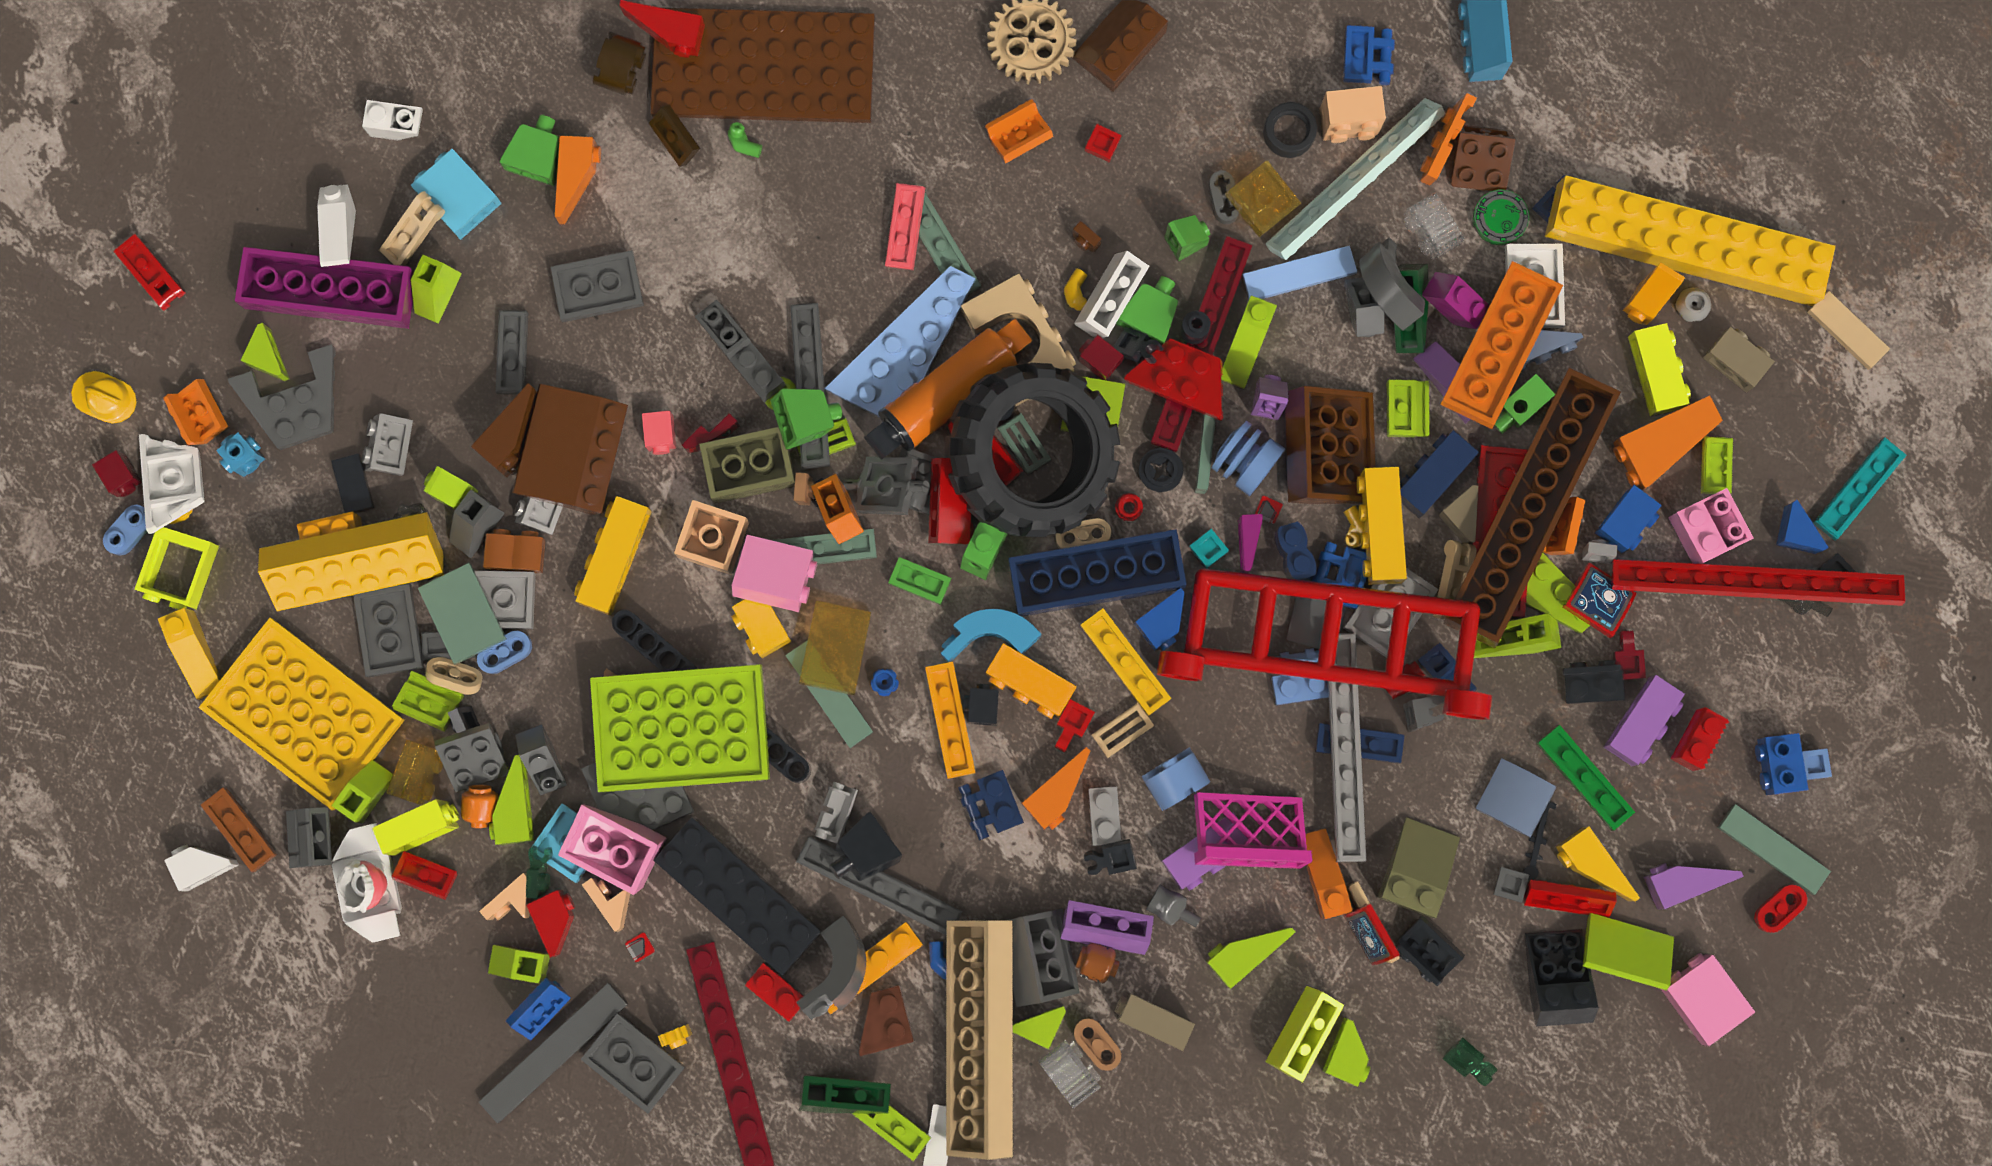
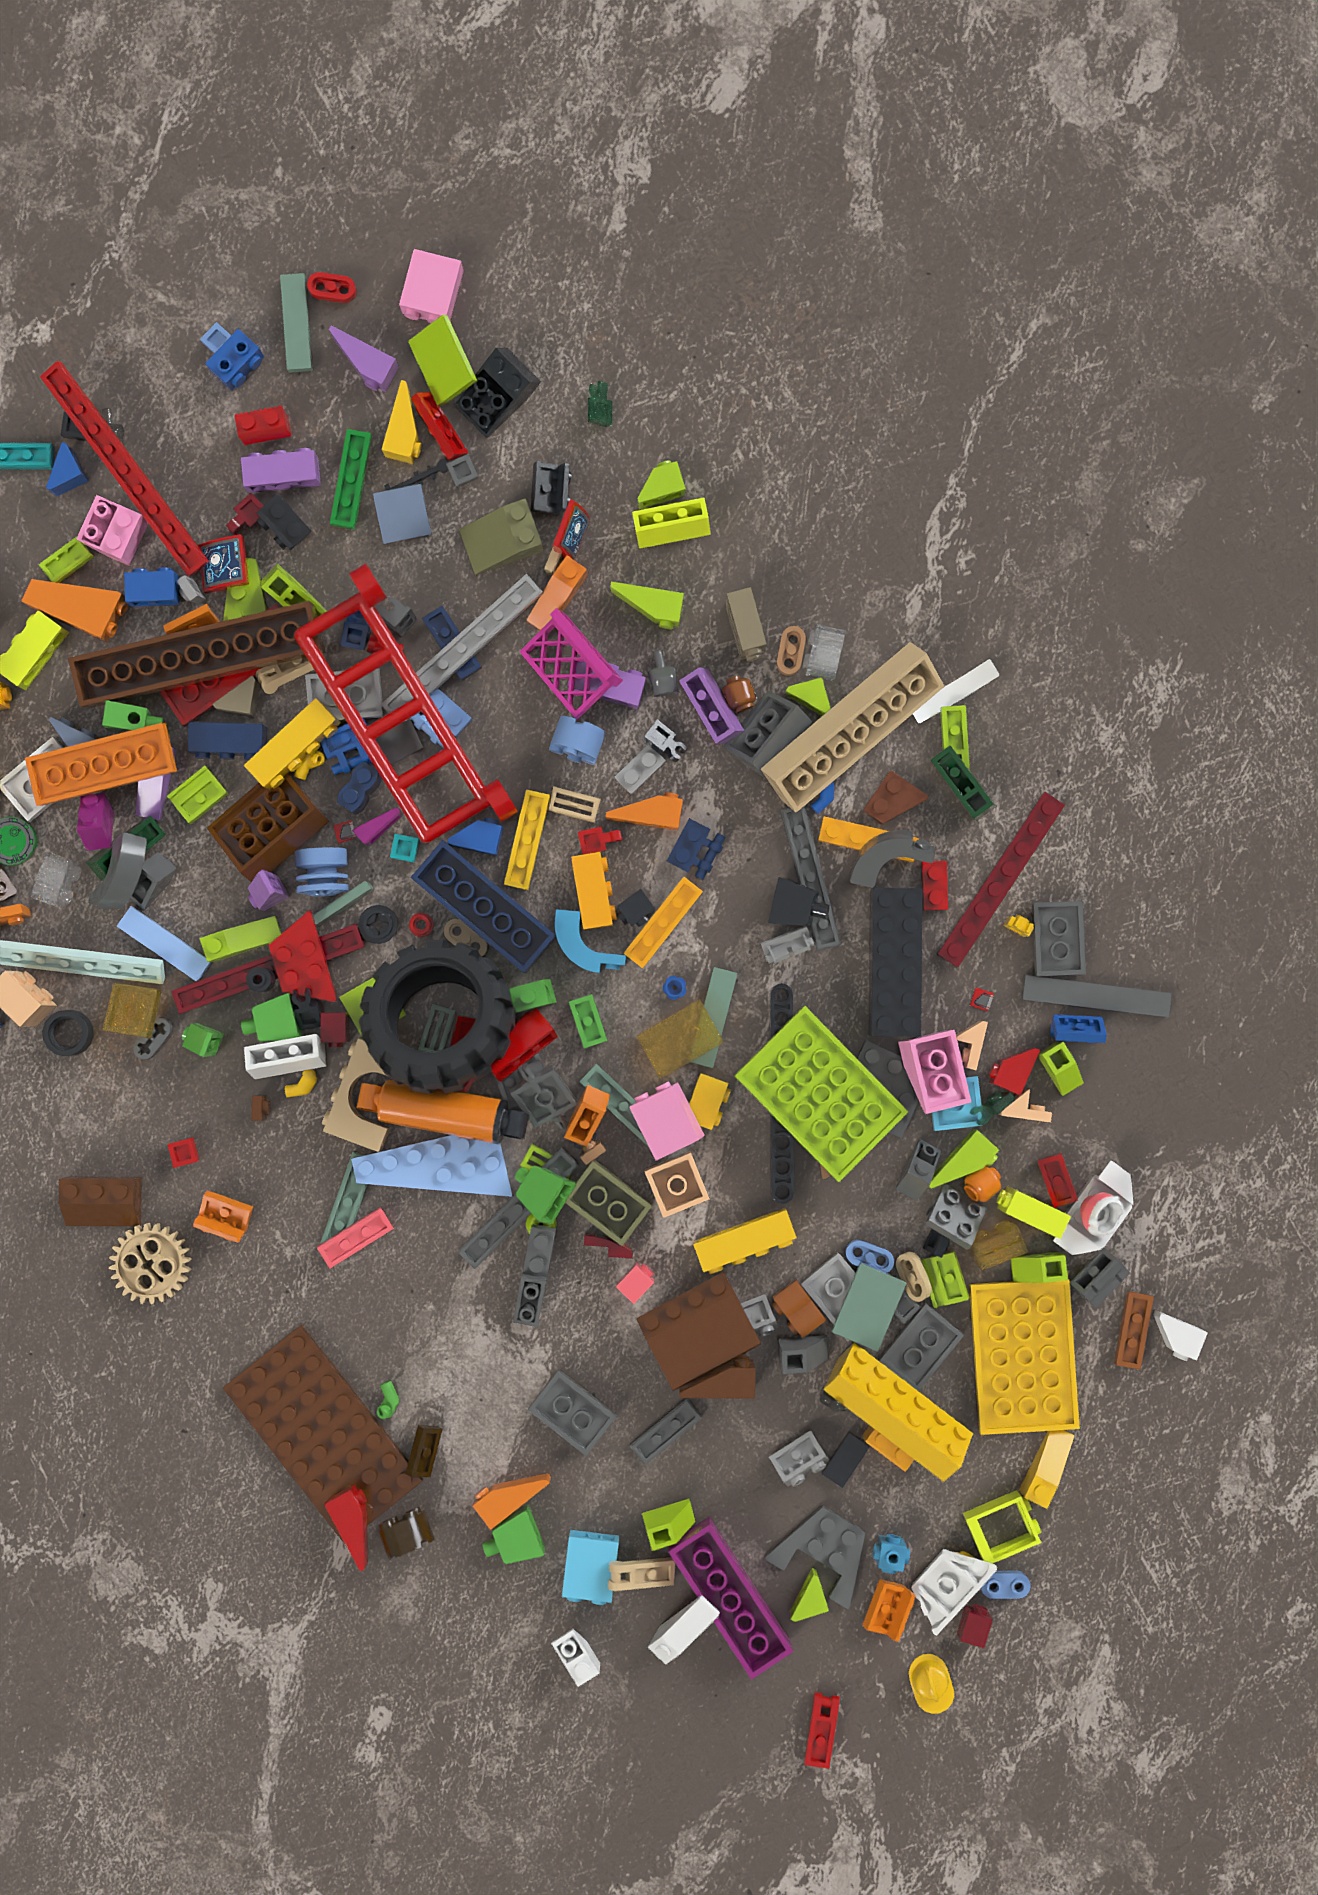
camera: 130 degrees left, 5 degrees up
lime slope [423,466,478,510] -> none

